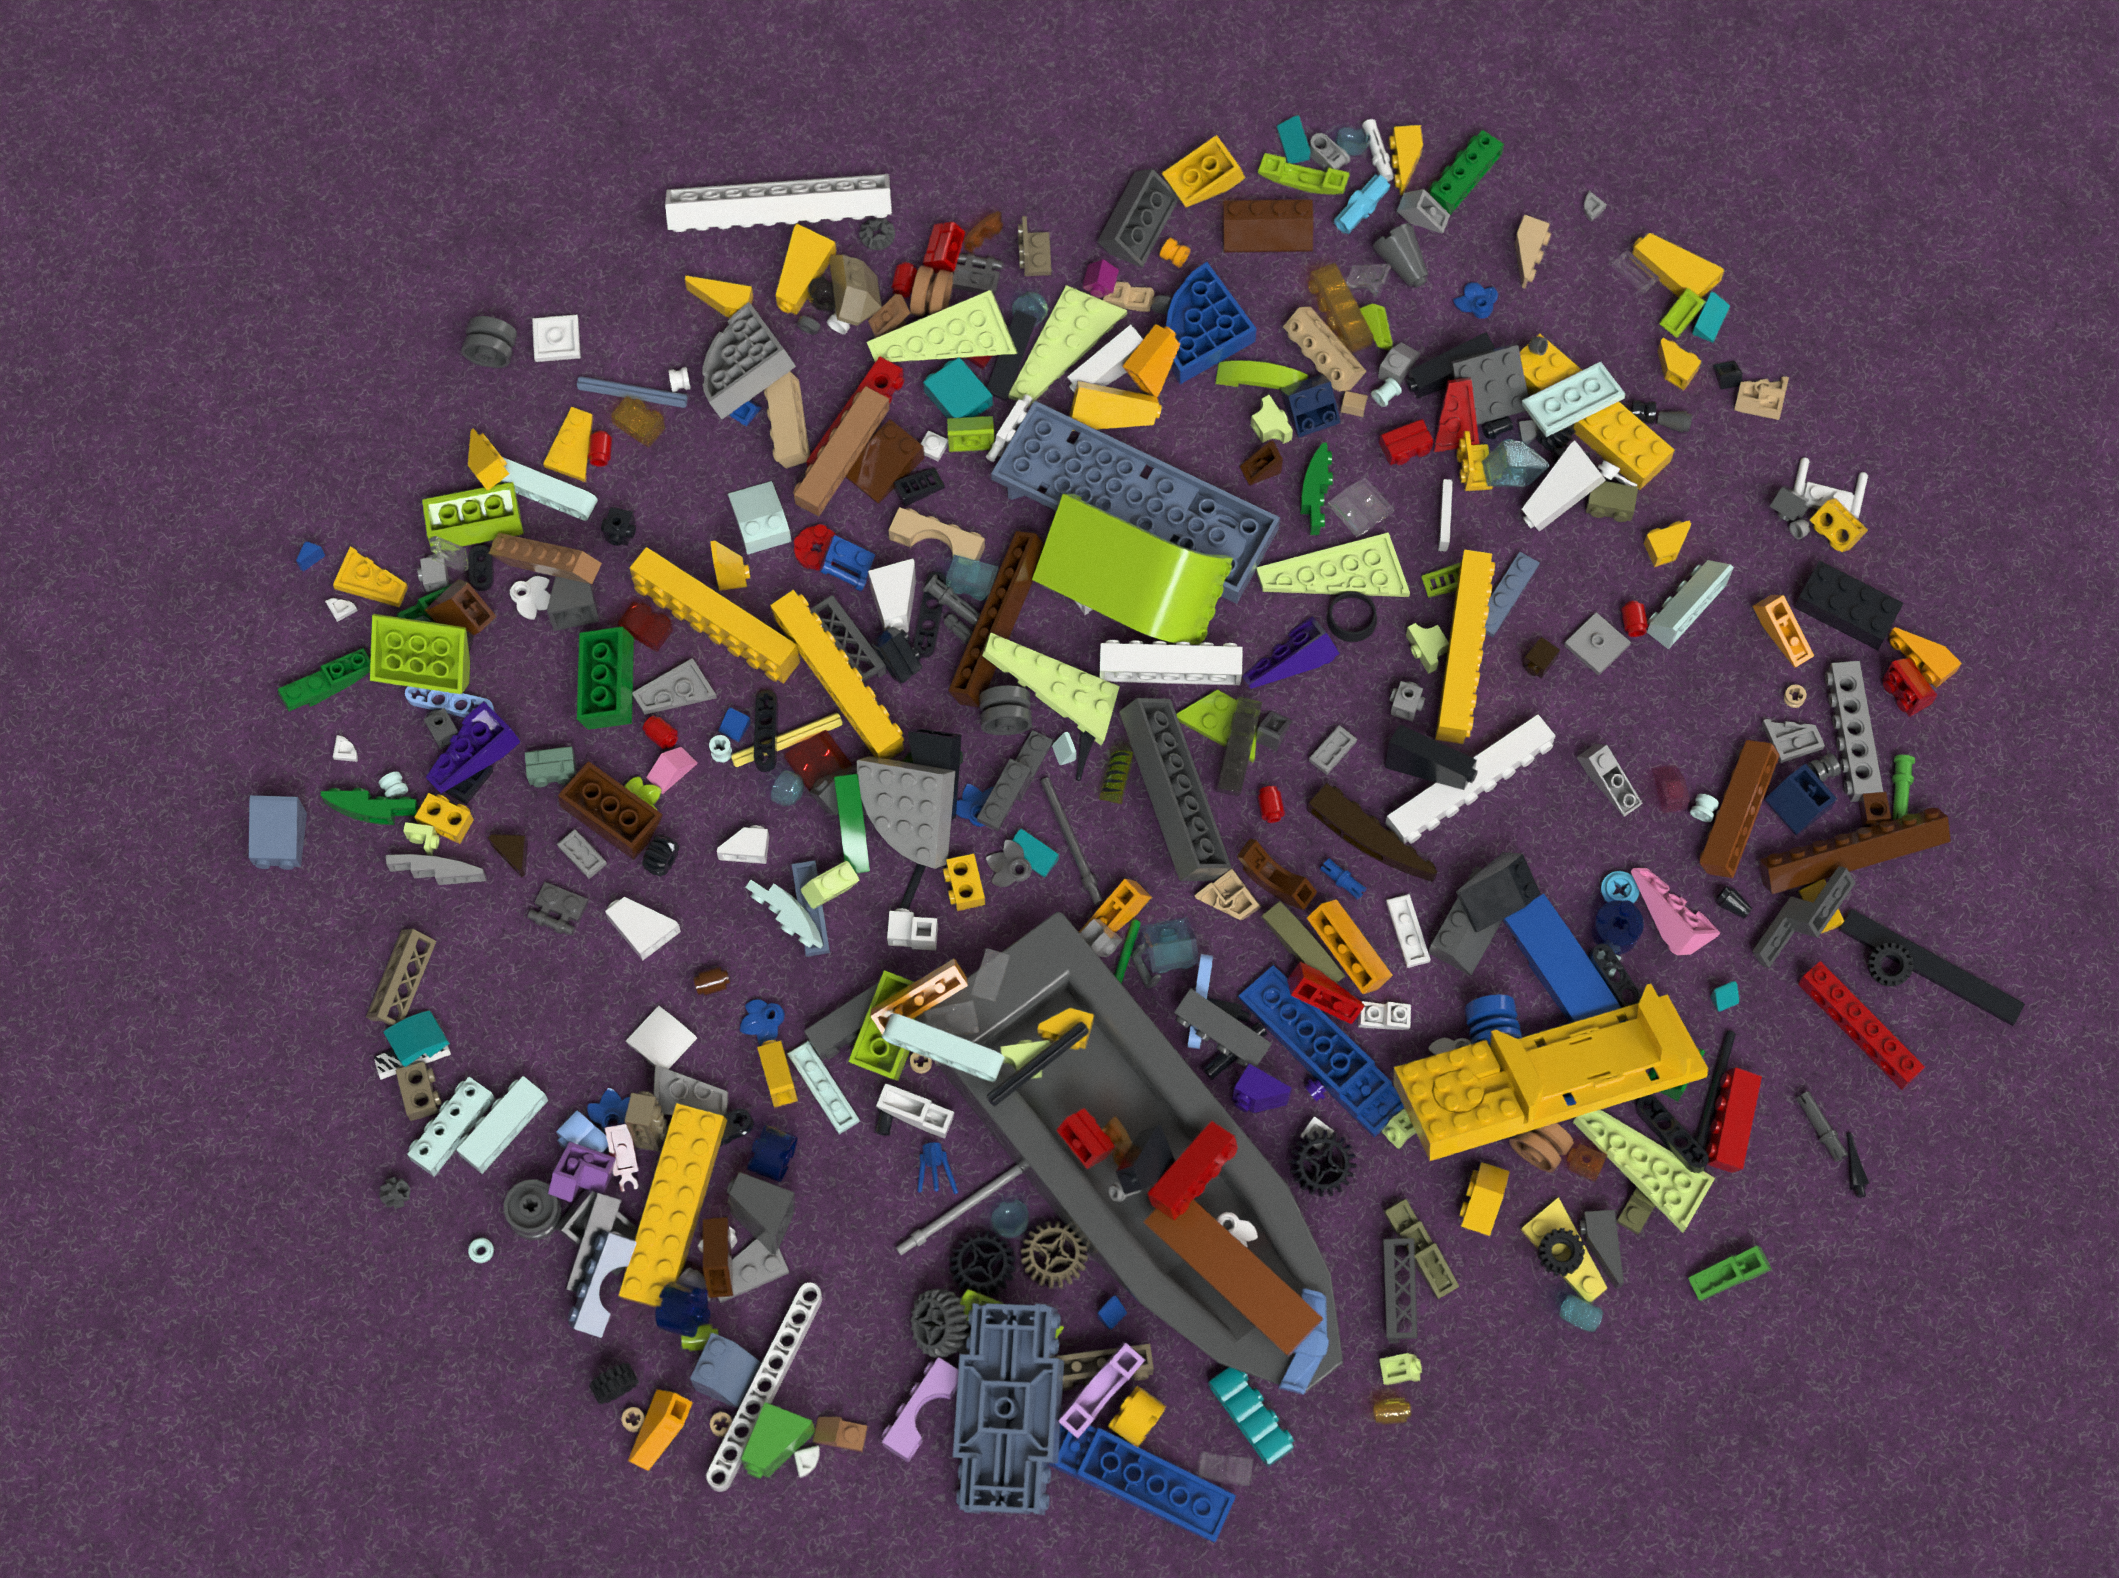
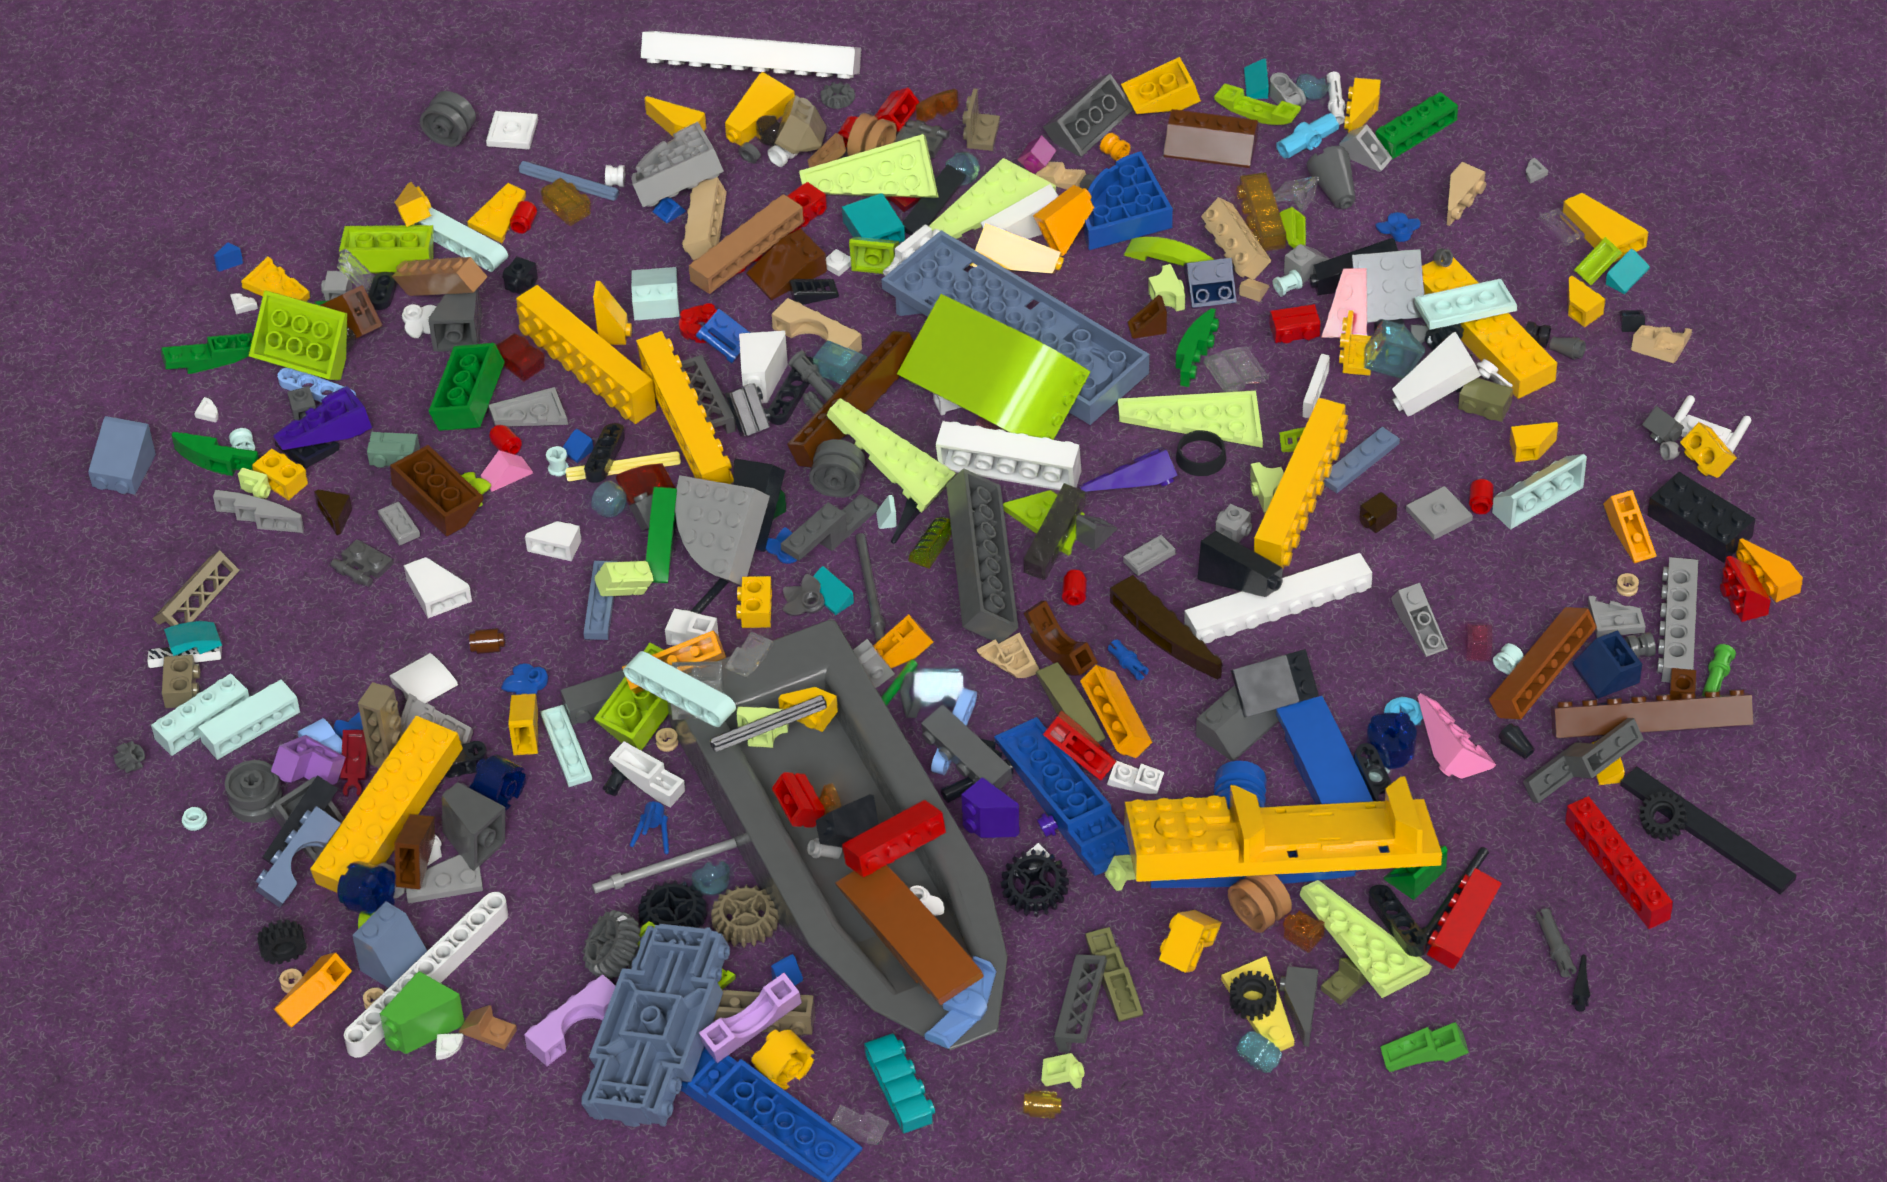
camera: 15 degrees right, 20 degrees down
black gear [642,835,679,877] -> none
light aqua slope [745,880,823,949] -> none
white tile [1386,894,1430,968] -> none
teal slope [1710,981,1739,1012] -> none

